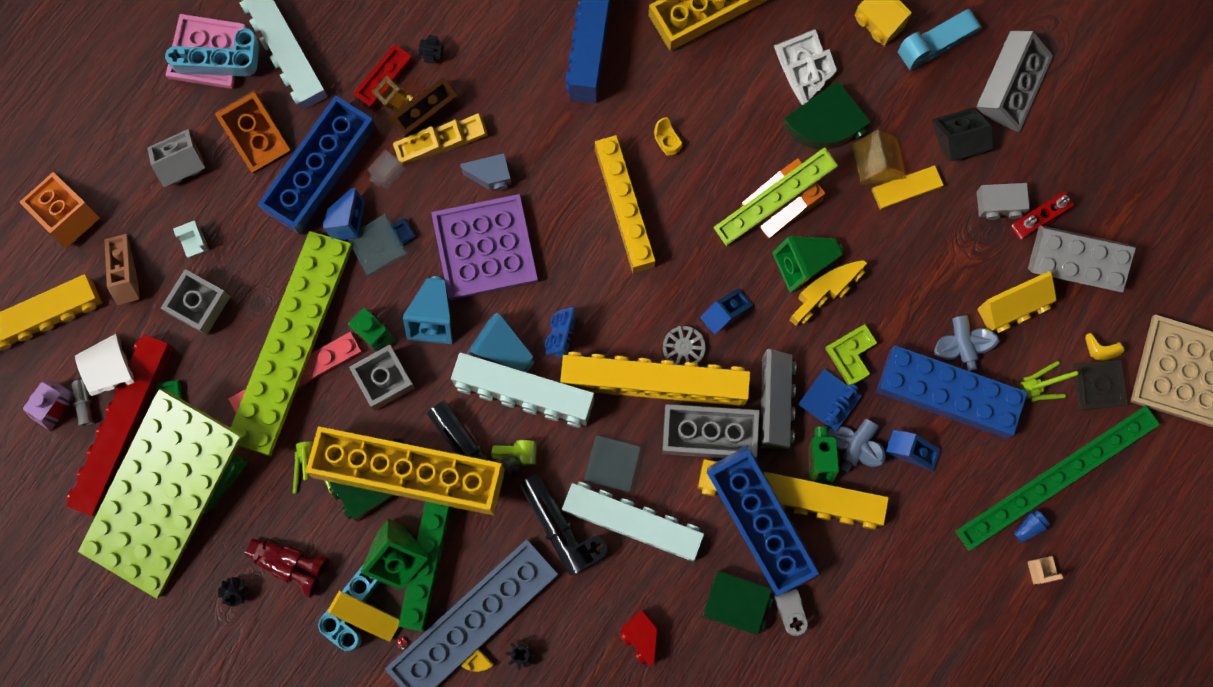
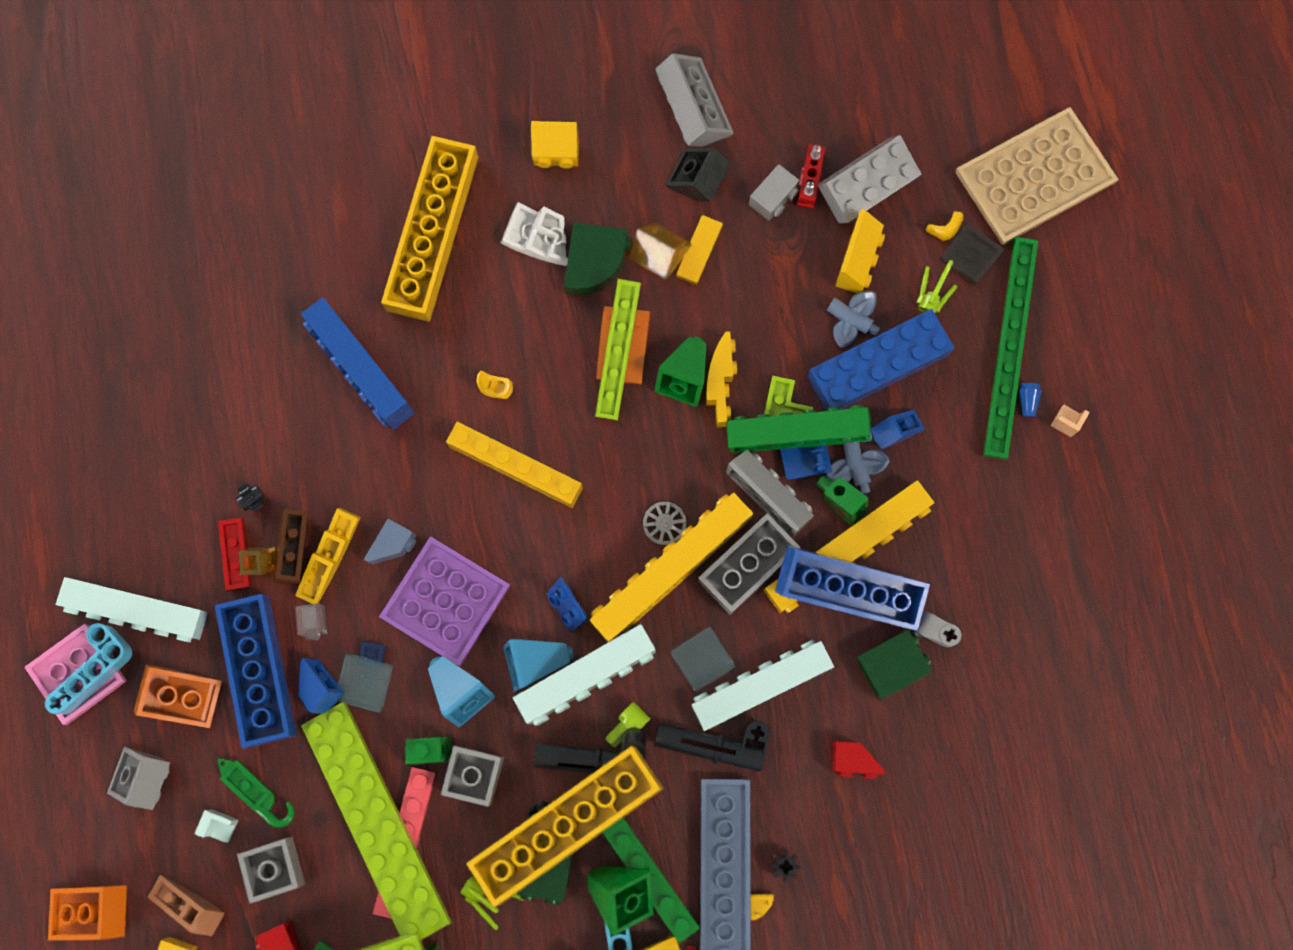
camera: 45 degrees left, 0 degrees up
blue slope [700,288,753,334] -> none
medium azure beam [898,9,982,71] -> none
none -> green plate [217,758,295,828]
none -> green brick [727,405,872,454]

